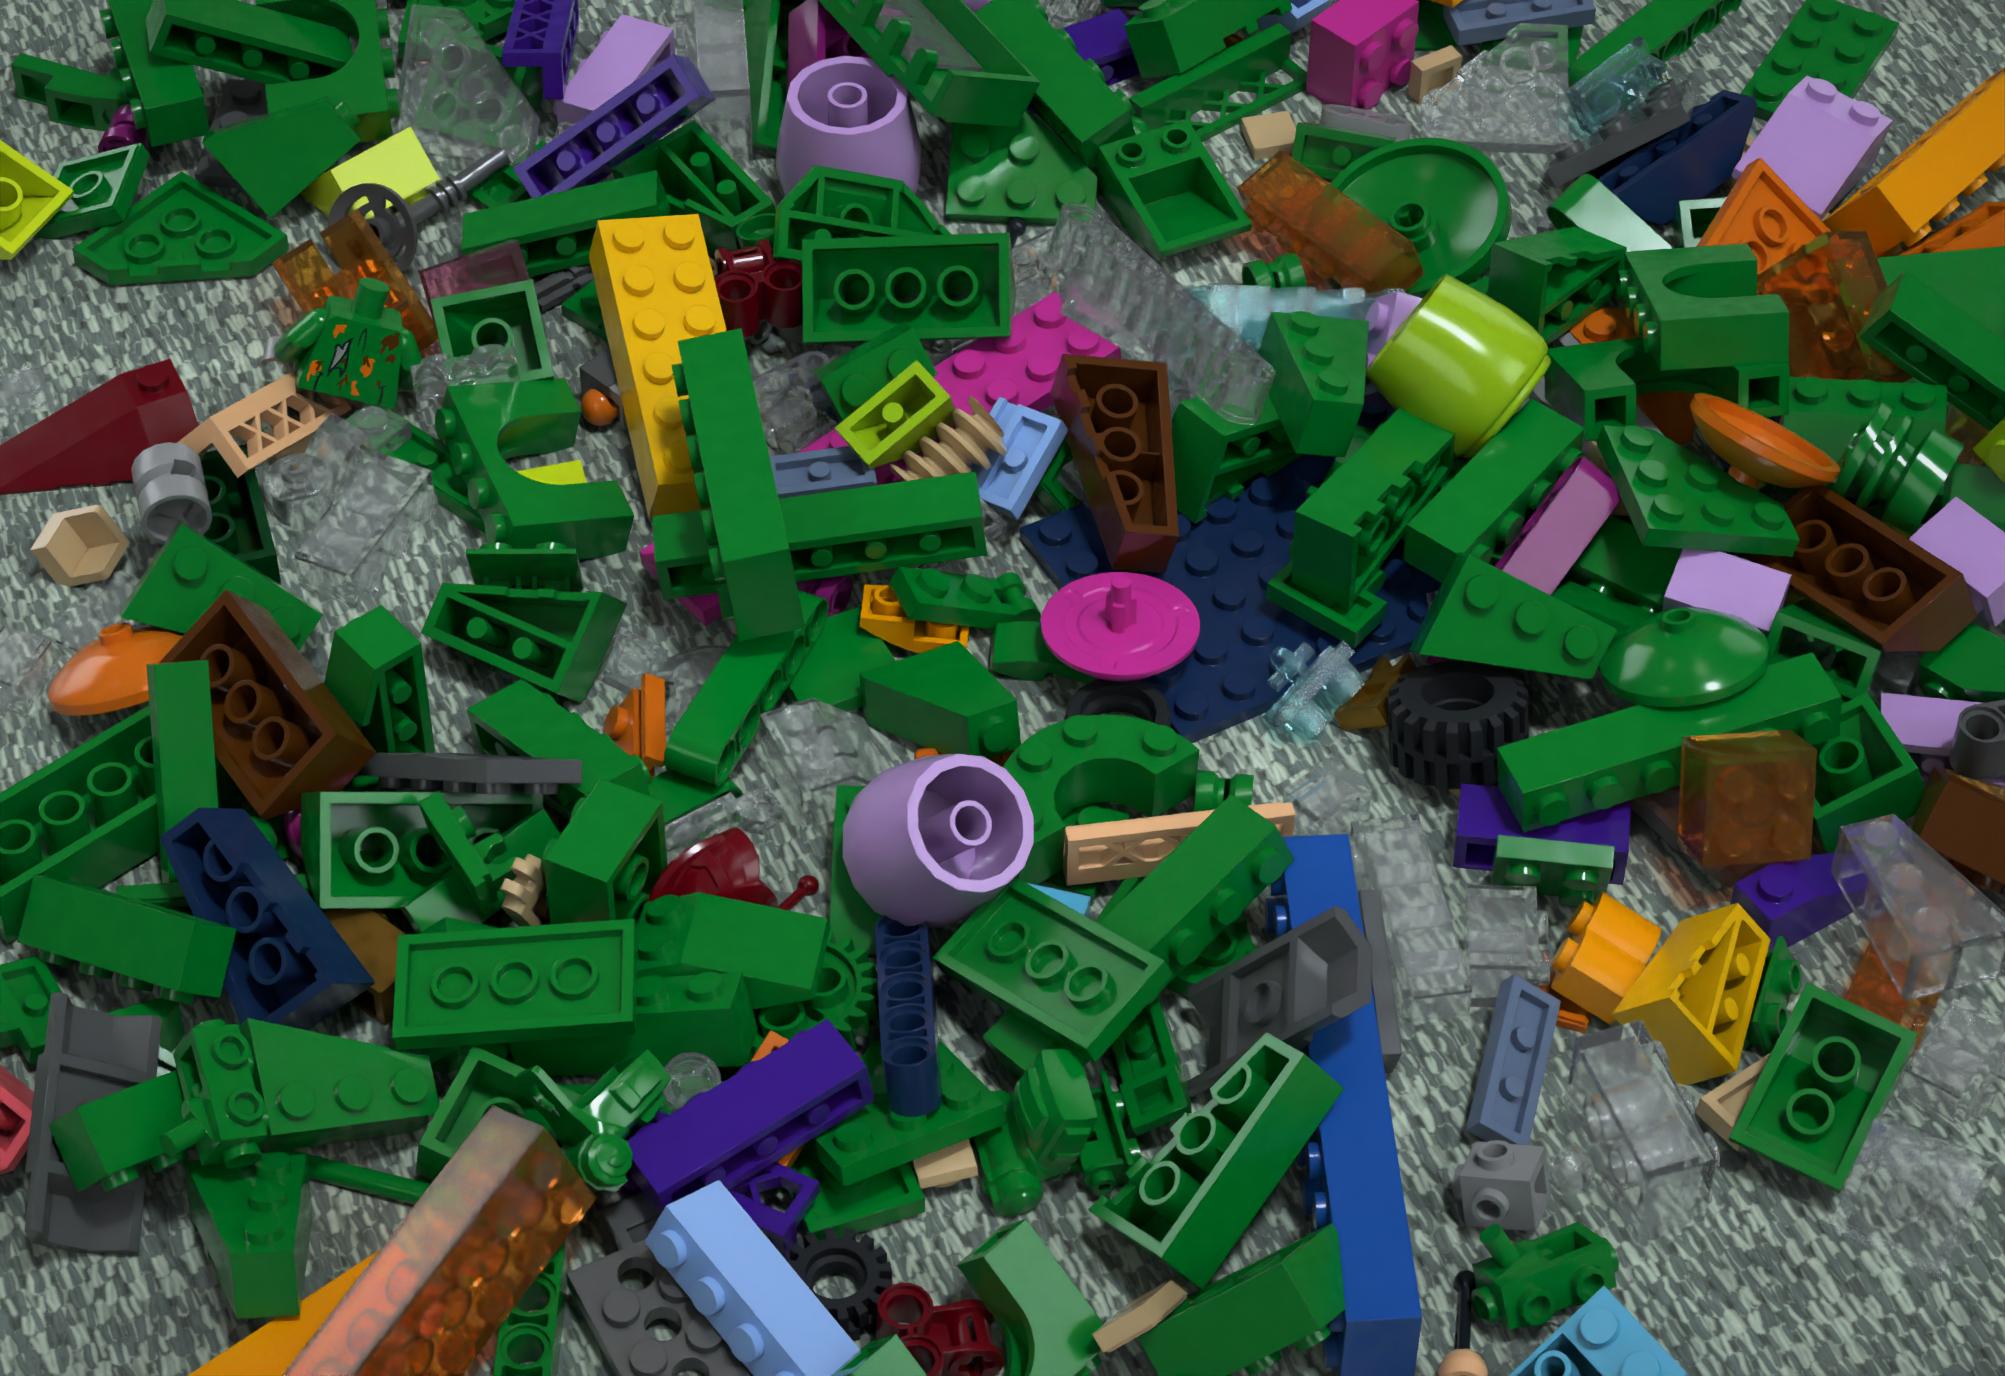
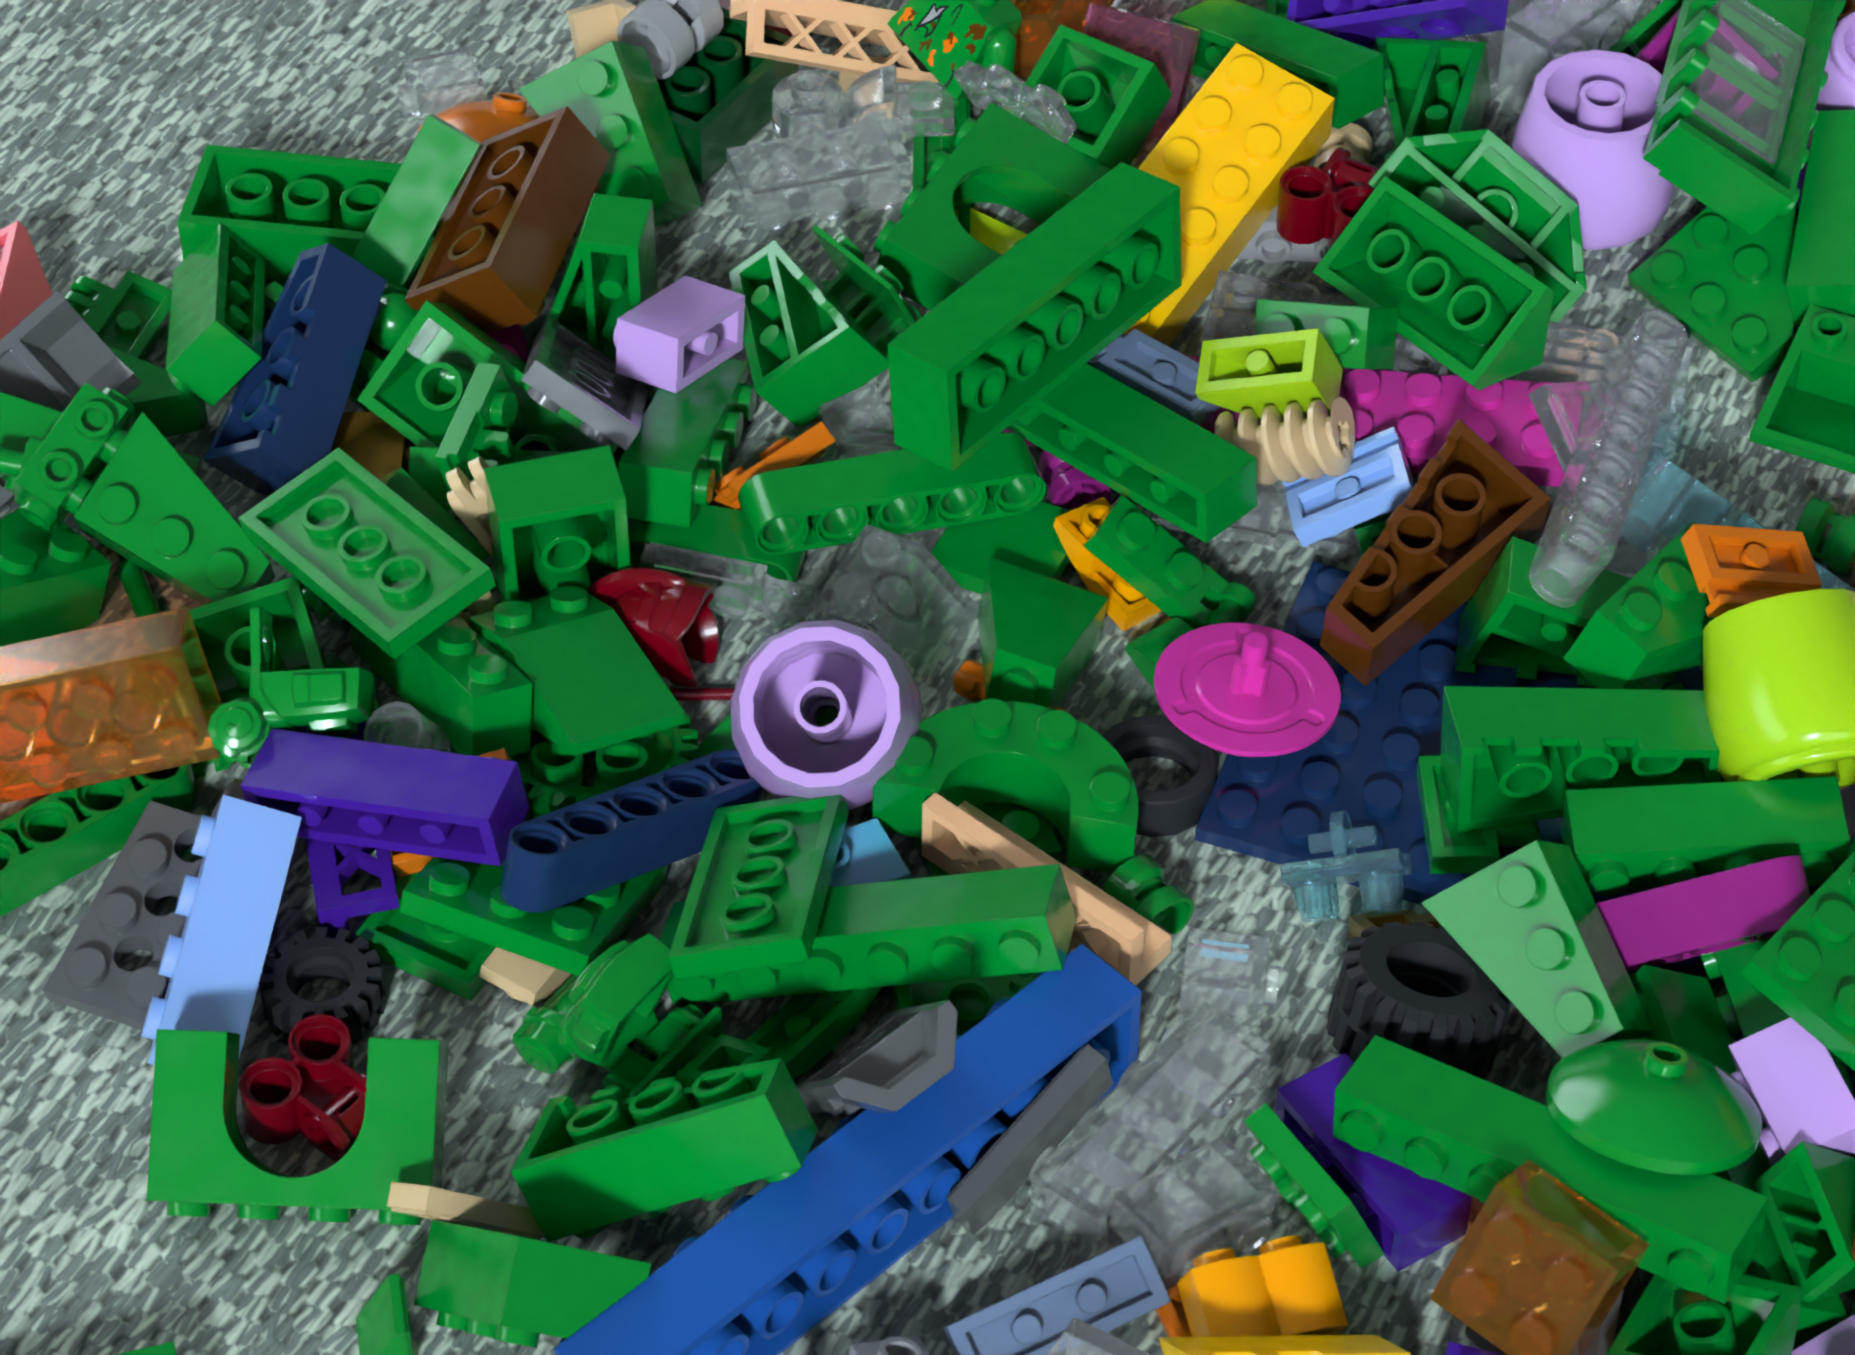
camera: 50 degrees right, 0 degrees up
none -> lavender brick [613,275,745,393]
none -> orange plate [1681,524,1822,618]

